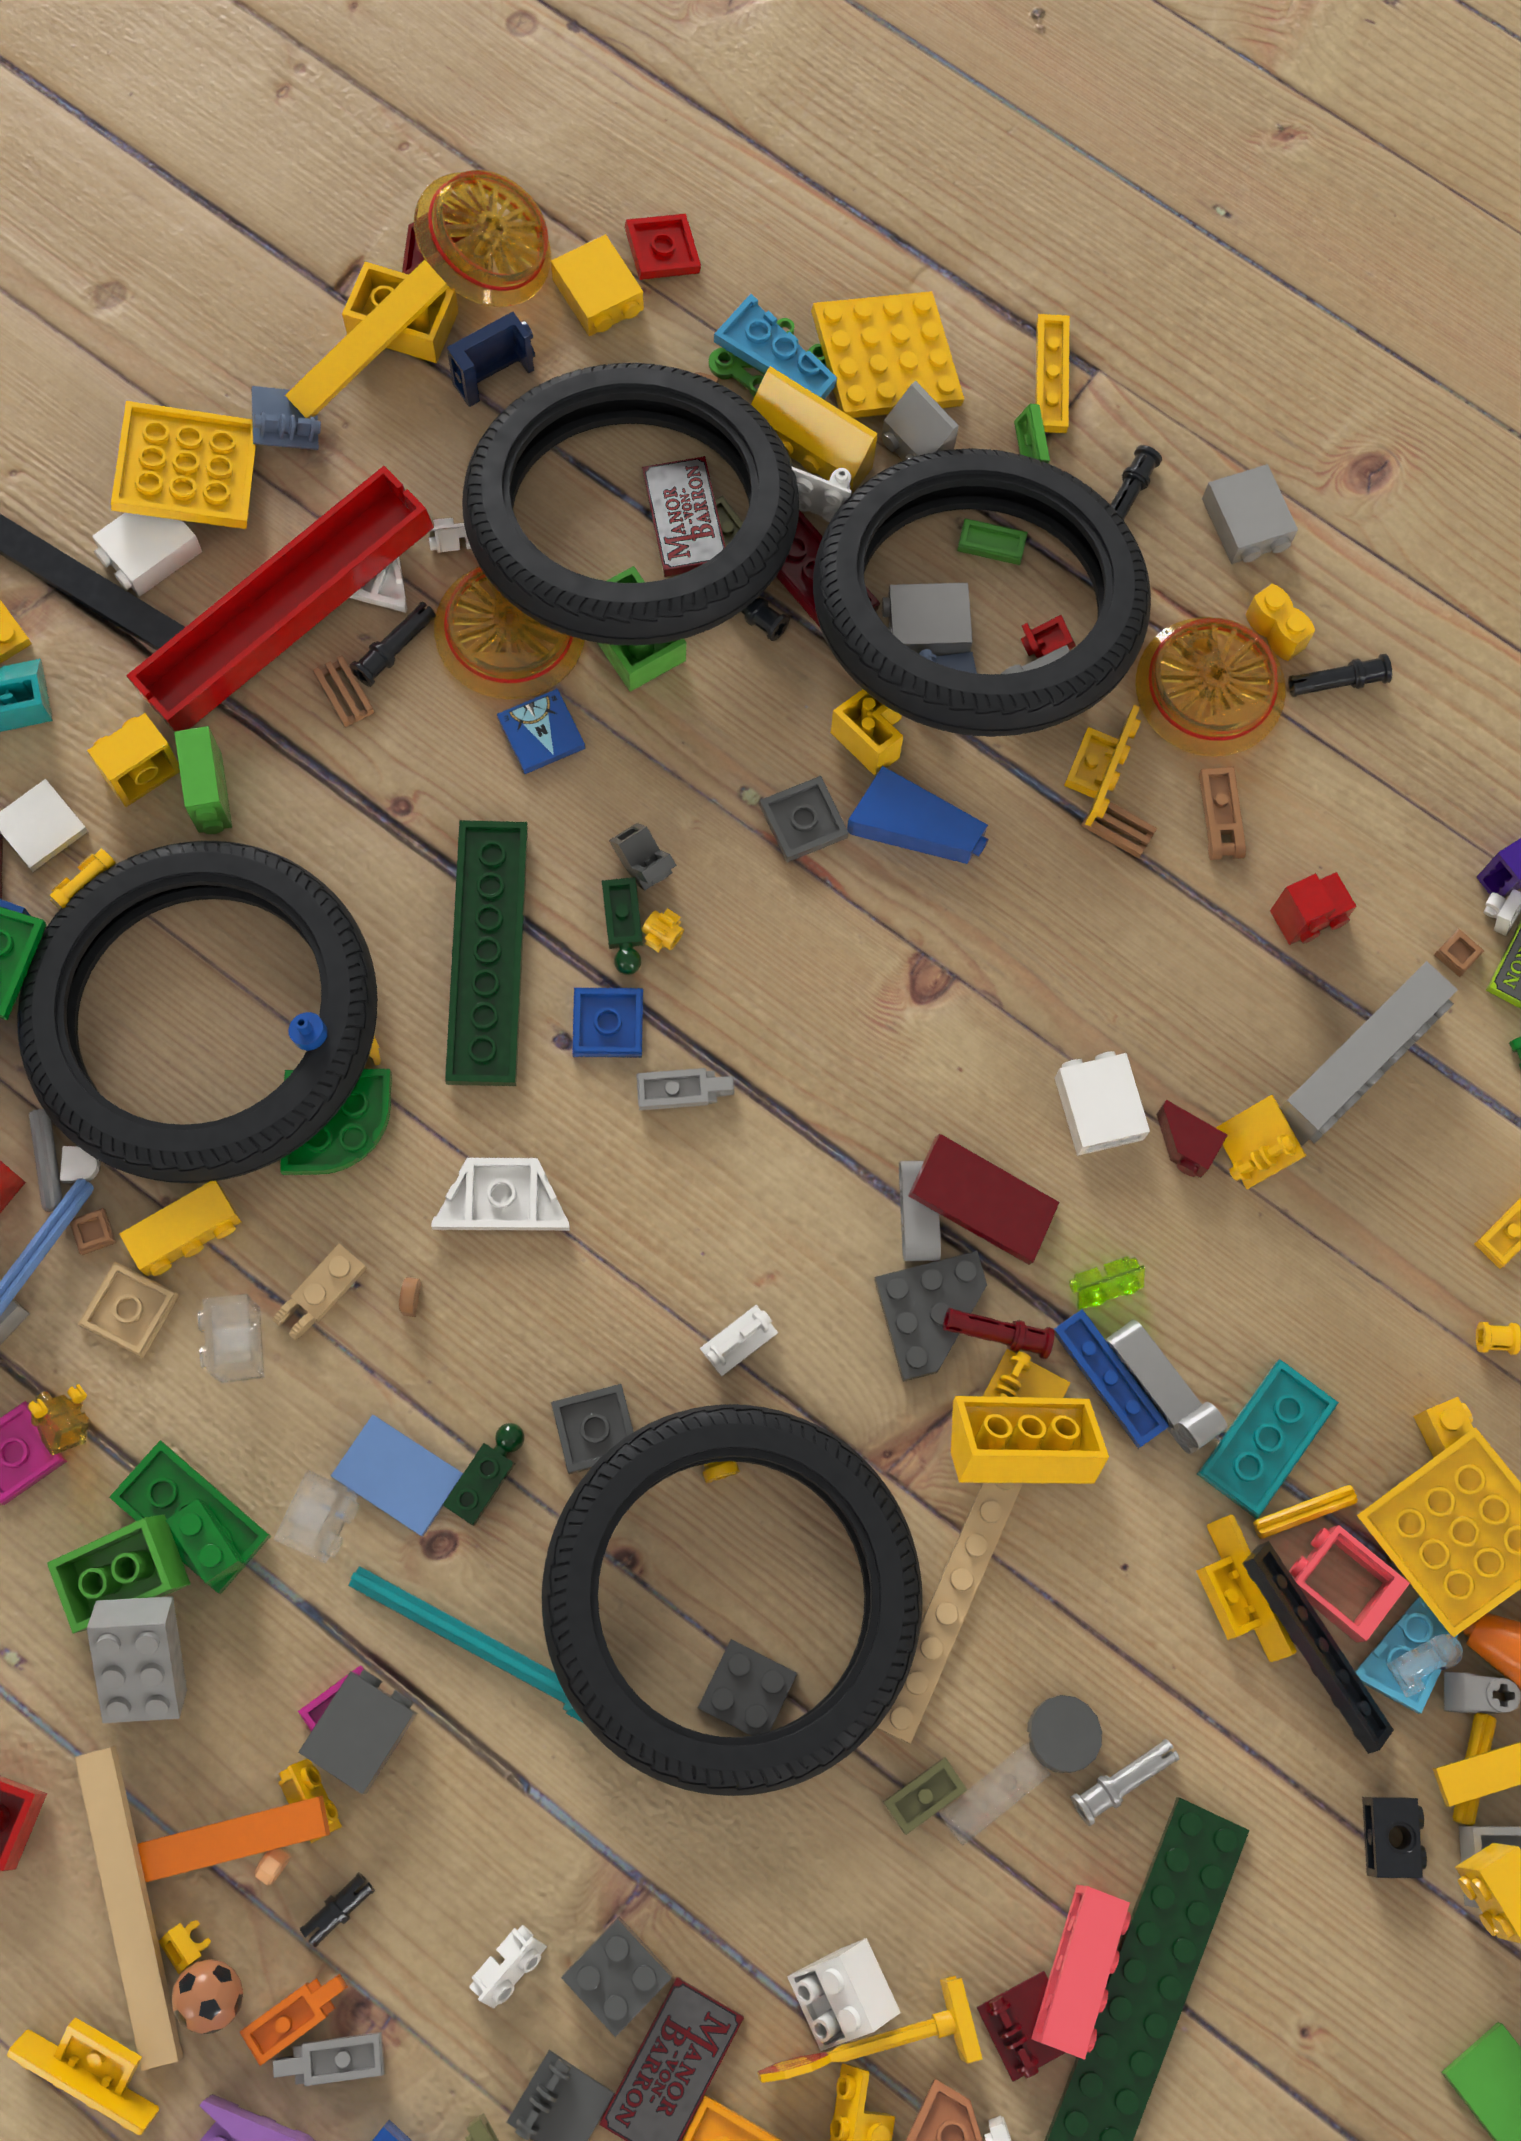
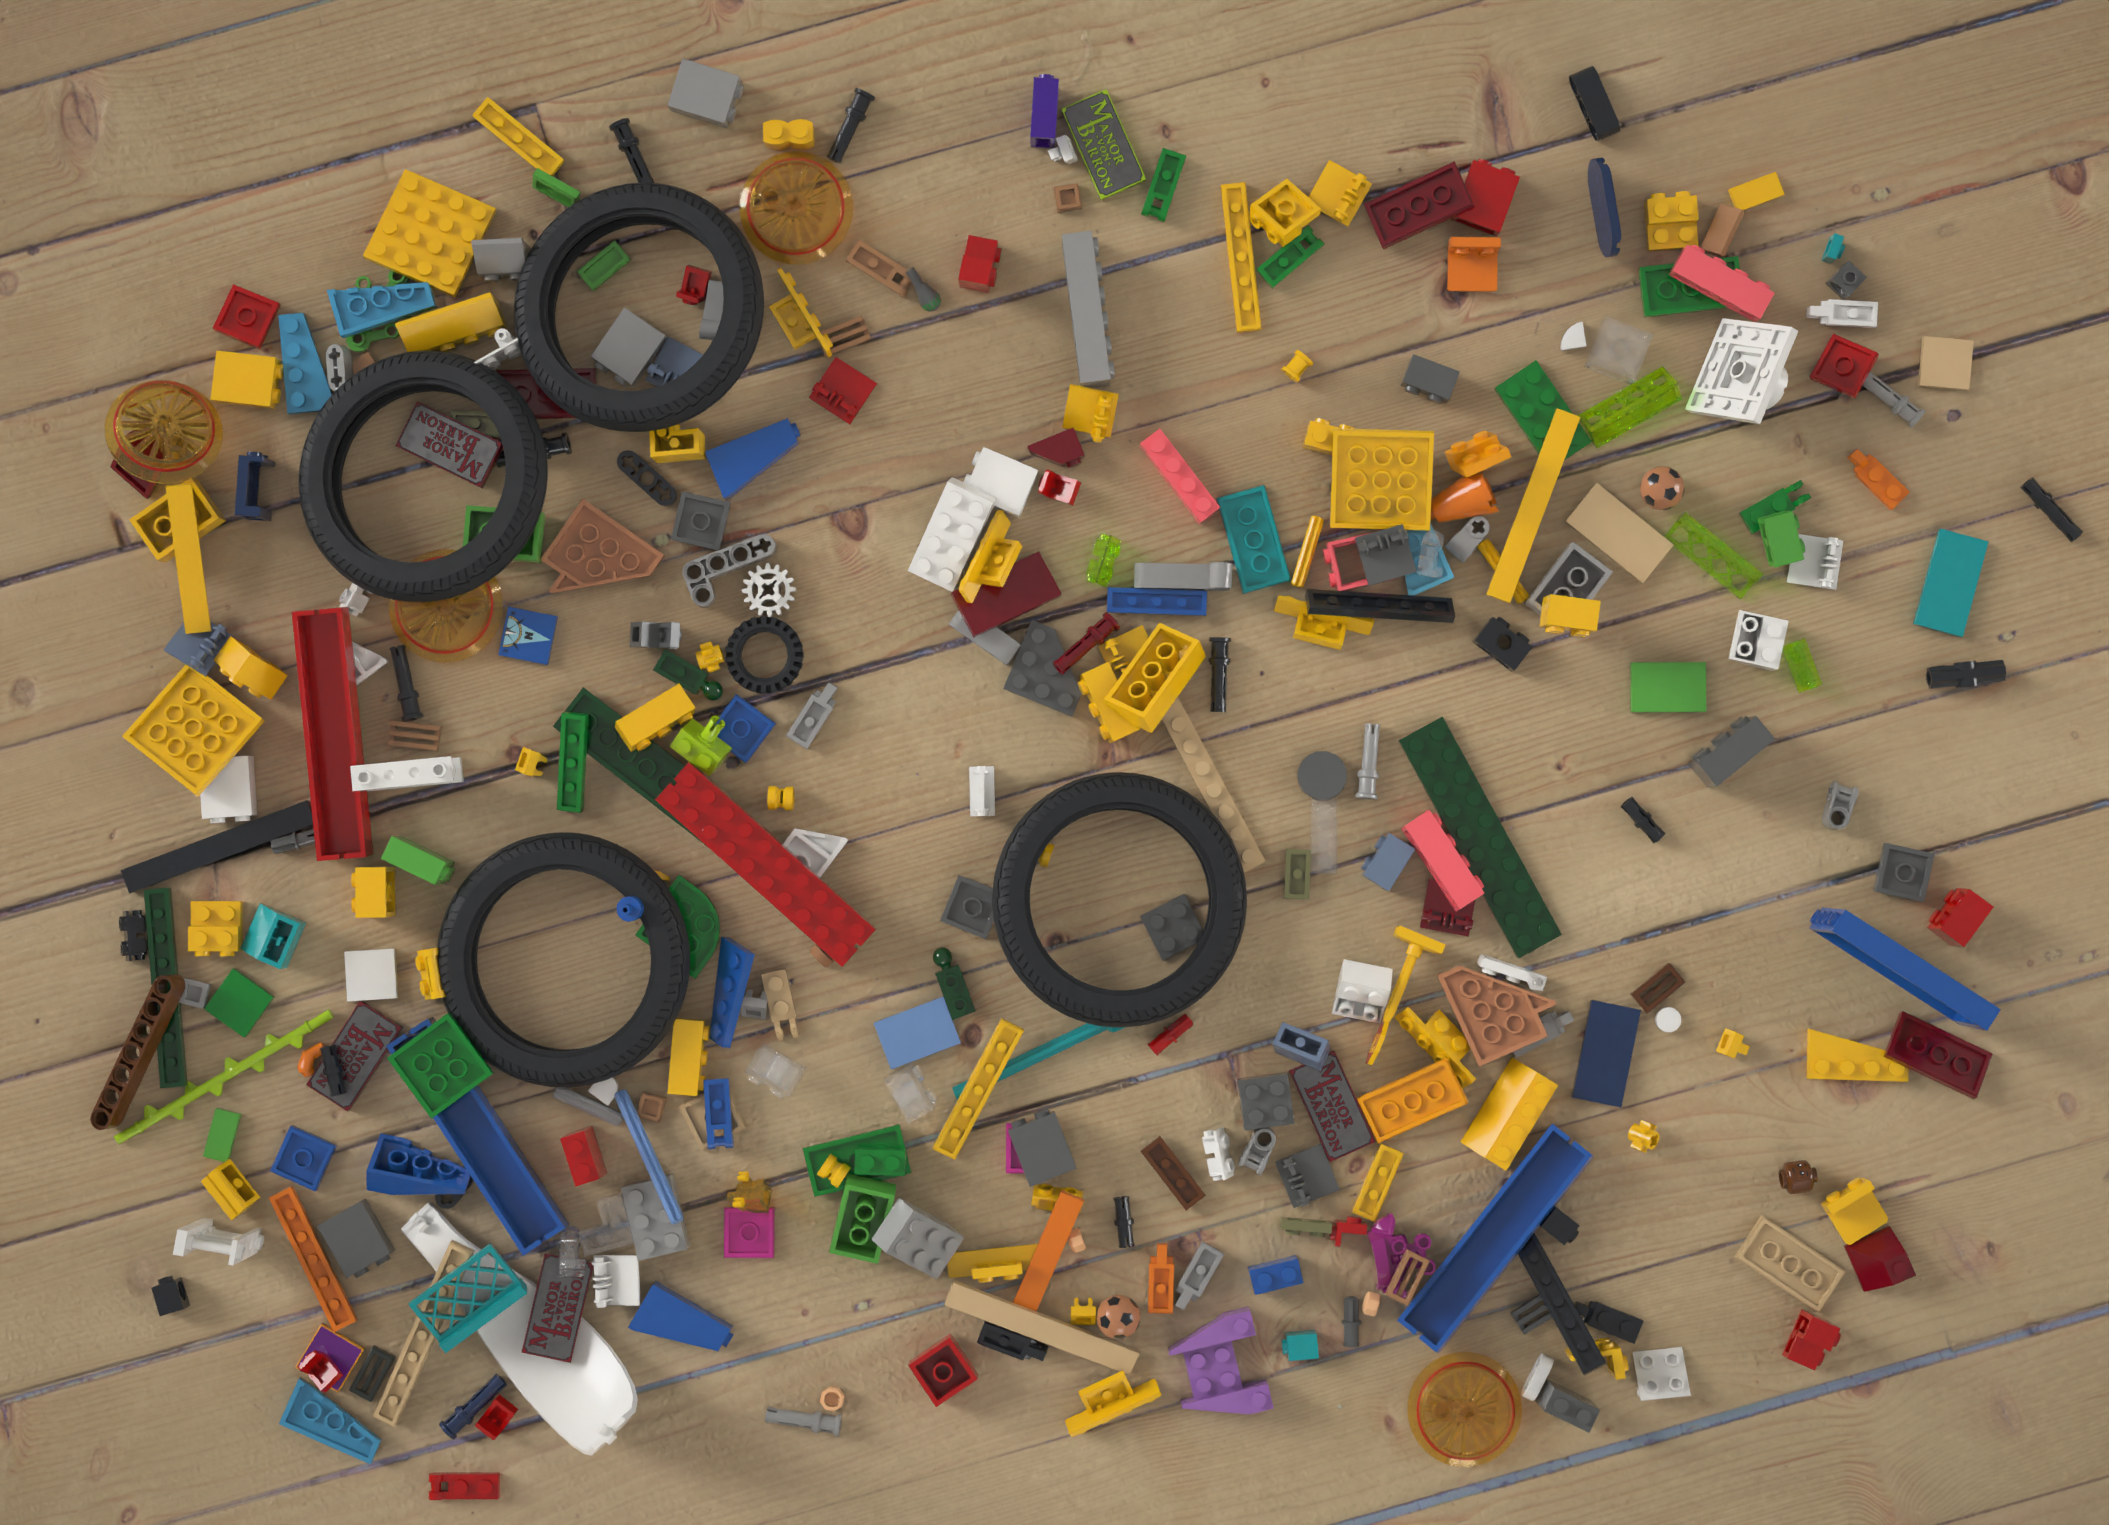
camera: 45 degrees left, 15 degrees up
none -> yellow brick [214,636,288,700]
none -> dark grey axle [271,829,315,854]
none -> dark azure wing [278,313,332,415]
none -> light grey beam [326,344,353,391]
none -> white fence [350,756,464,792]
none -> yellow tile [515,747,547,777]
none -> nougat wing [540,499,665,594]
none -> green plate [557,711,589,813]
none -> yellow brick [615,683,695,752]
none -> black beam [617,450,677,507]
none -> red piece [655,762,877,967]
none -> lime brick [670,716,732,776]
none -> light grey beam [683,534,777,608]
none -> blue plate [703,1078,734,1149]
none -> blue wing [709,937,755,1048]
none -> black tyre [725,616,804,694]
none -> light grey tile [741,989,767,1020]
none -> white gear [742,563,796,617]
none -> yellow wheel [767,786,794,811]
none -> red hinge [809,357,877,425]
none -> yellow wheel [817,1153,851,1188]
none -> dark grey piece [905,267,941,312]
none -> white brick [908,477,997,592]
none -> yellow tile [933,1018,1024,1160]
none -> yellow bracket [947,1244,1037,1282]
none -> yellow bracket [959,509,1022,603]
none -> black hinge [977,1321,1048,1361]
none -> red bracket [1038,469,1081,506]
none -> yellow brick [1078,662,1140,744]
none -> coral brick [1139,428,1220,525]
none -> reddish brown plate [1140,1136,1206,1211]
none -> red axle [1148,1014,1193,1056]
none -> black pin [1208,637,1231,712]
none -> light grey piece [1237,1127,1276,1176]
none -> sand blue brick [1273,1022,1331,1071]
none -> dark grey hinge [1355,524,1417,586]
none -> sand blue brick [1361,833,1415,891]

